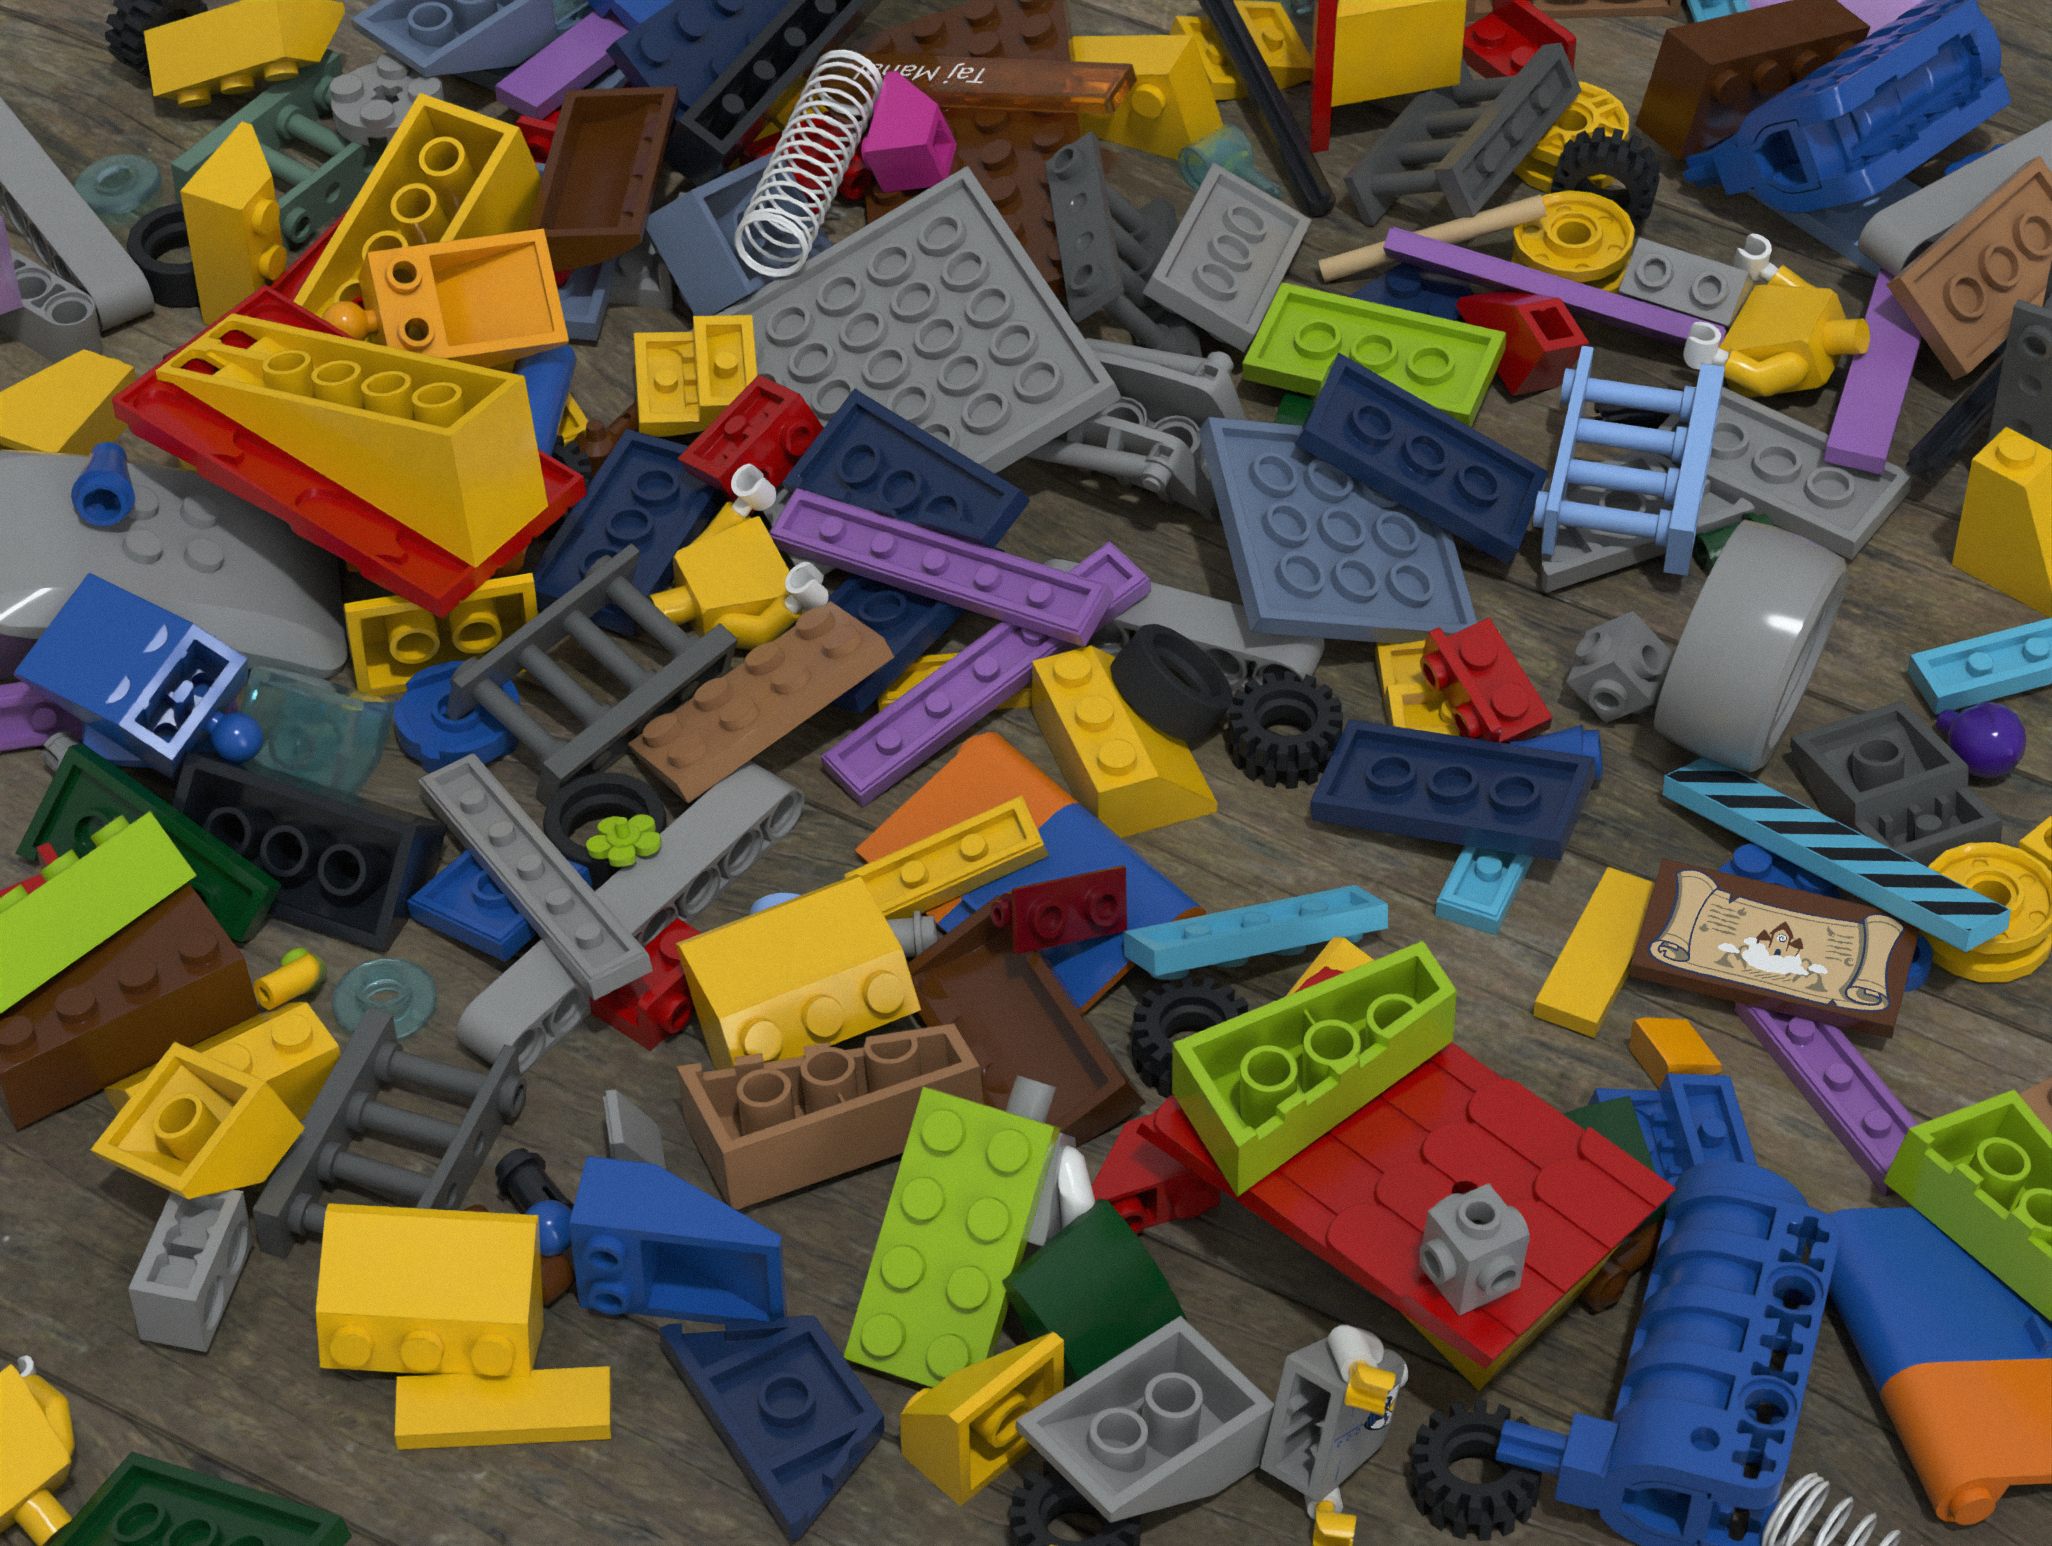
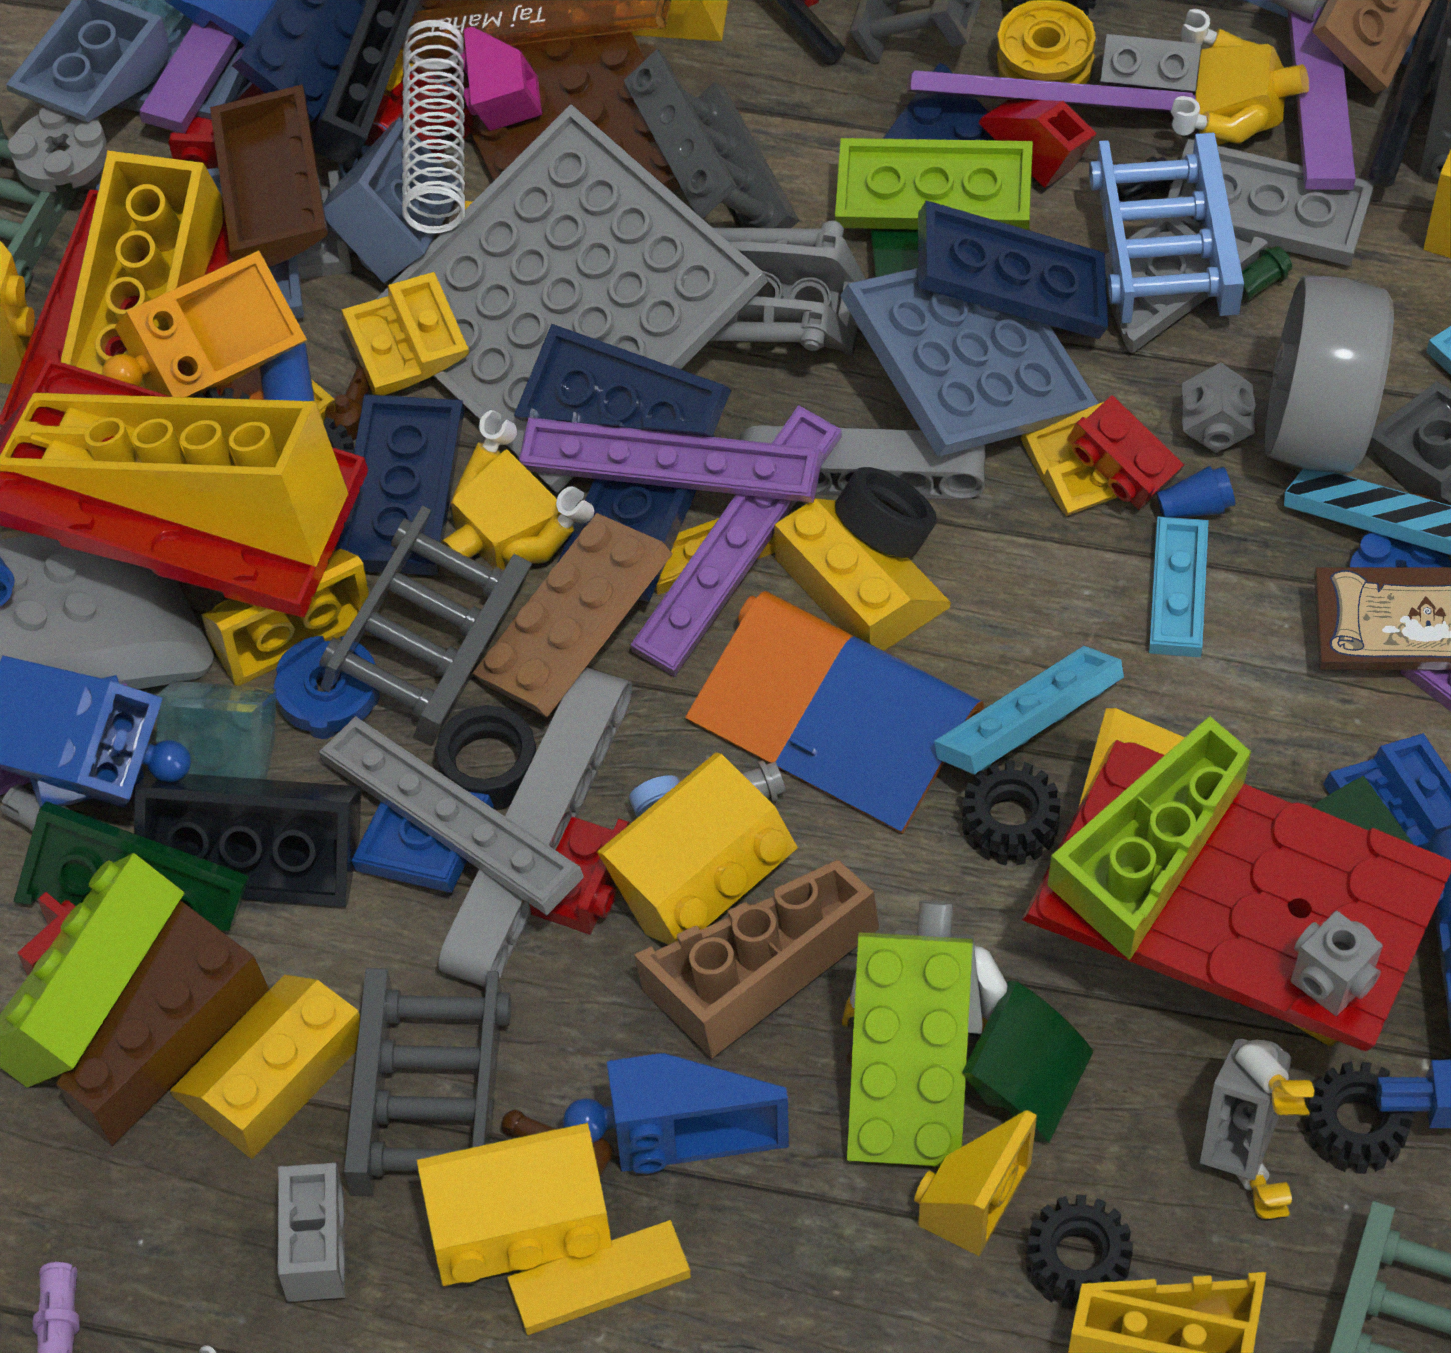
camera: 15 degrees left, 10 degrees up
yellow slope [90,1042,305,1199] -> none
yellow arm [253,948,327,1010] -> none
clear light blue piece [331,958,438,1039] -> none
black pin [494,1148,574,1213] -> none
lime plant [586,814,662,867] -> none
light grey slope [603,1089,666,1169] -> none
dark blue wing [659,1315,885,1541] -> none
red bracket [677,375,824,516] -> none
yellow tile [844,795,1049,920] -> none
reddish brown slope [907,895,1146,1147] -> none
dark red hinge [990,866,1127,954] -> none
light grey slope [1015,1316,1275,1522] -> none
red slope [1092,1115,1220,1234] -> none
light grey plate [1142,162,1312,352] -> none
clear light blue axle [1178,124,1281,200] -> none
black tyre [1228,671,1343,789] -> none
dark blue plate [1310,719,1595,861] -> none
tan bar [1318,194,1547,282] -> none
yellow tile [1533,866,1655,1038] -> none
light orange slope [1629,1017,1722,1089] -> none

